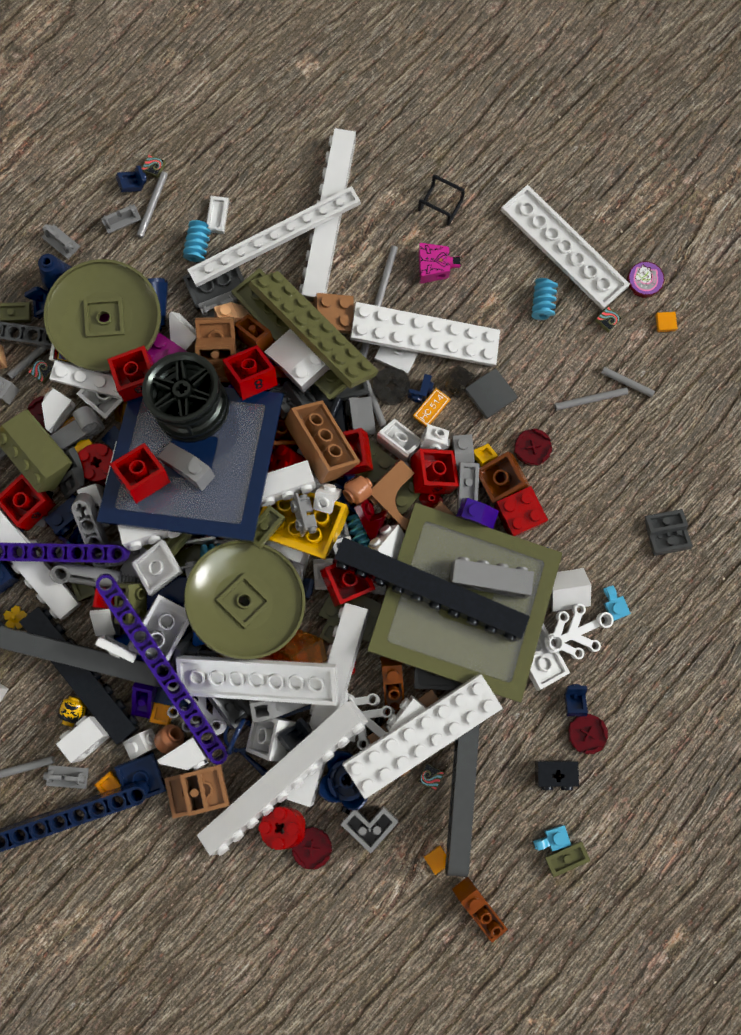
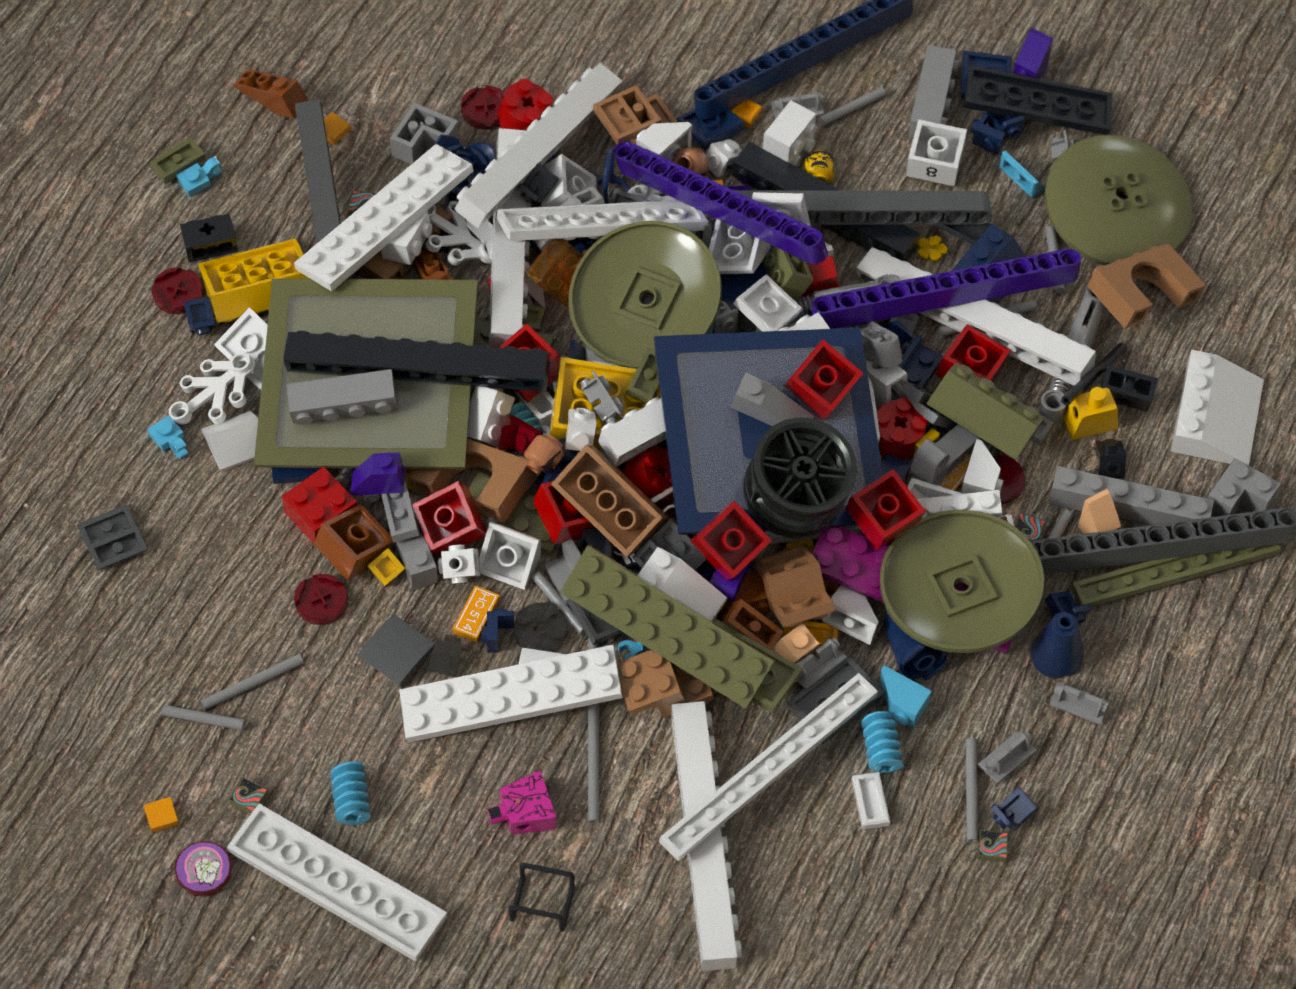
camera: 165 degrees right, 20 degrees down
none -> yellow slope [198,238,310,323]
none -> medium azure slope [879,665,932,728]

